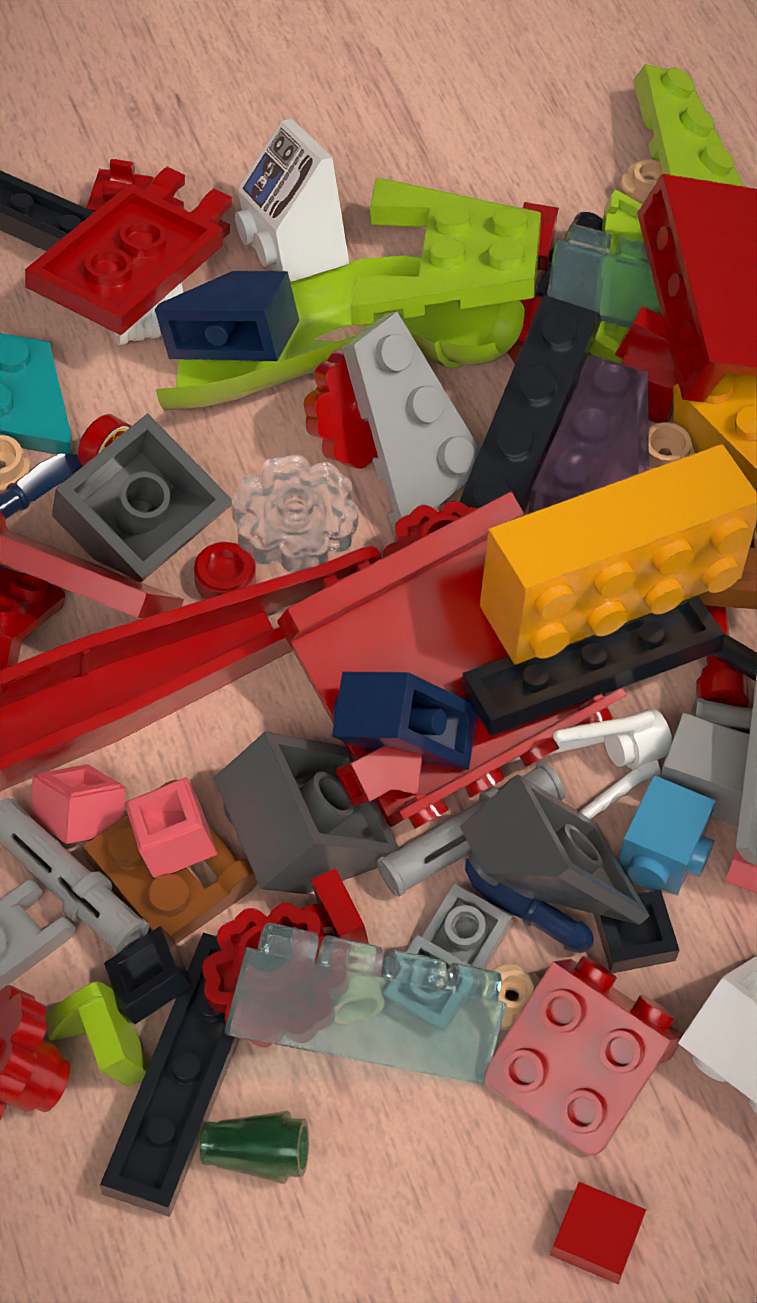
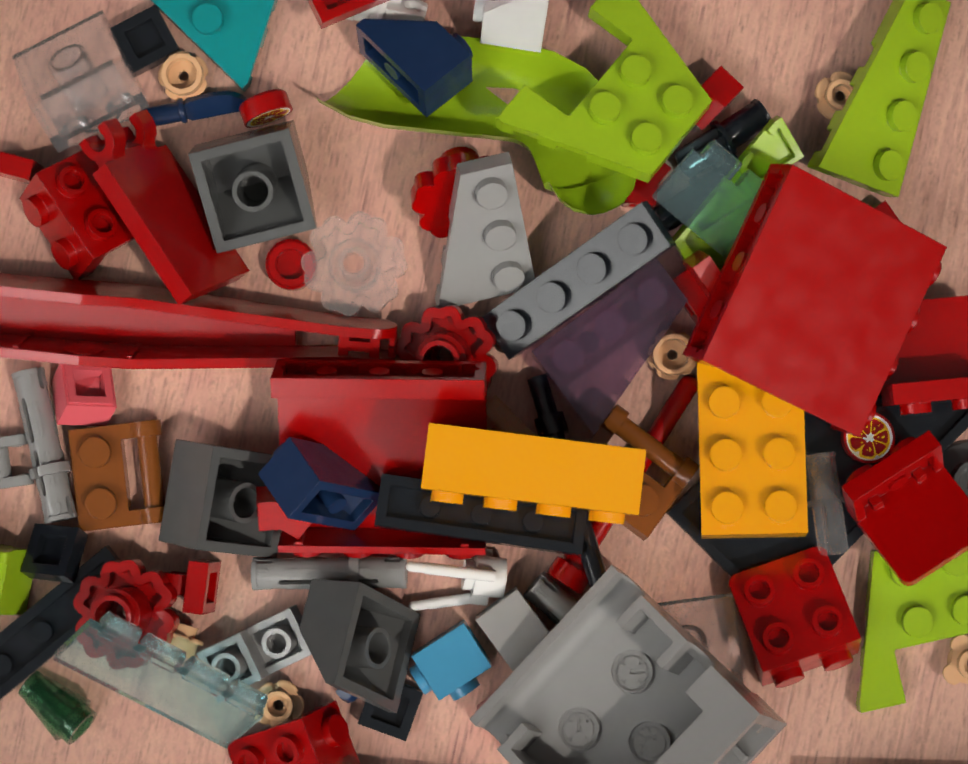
camera: 30 degrees right, 30 degrees up
coral slope [124,777,218,878] -> none

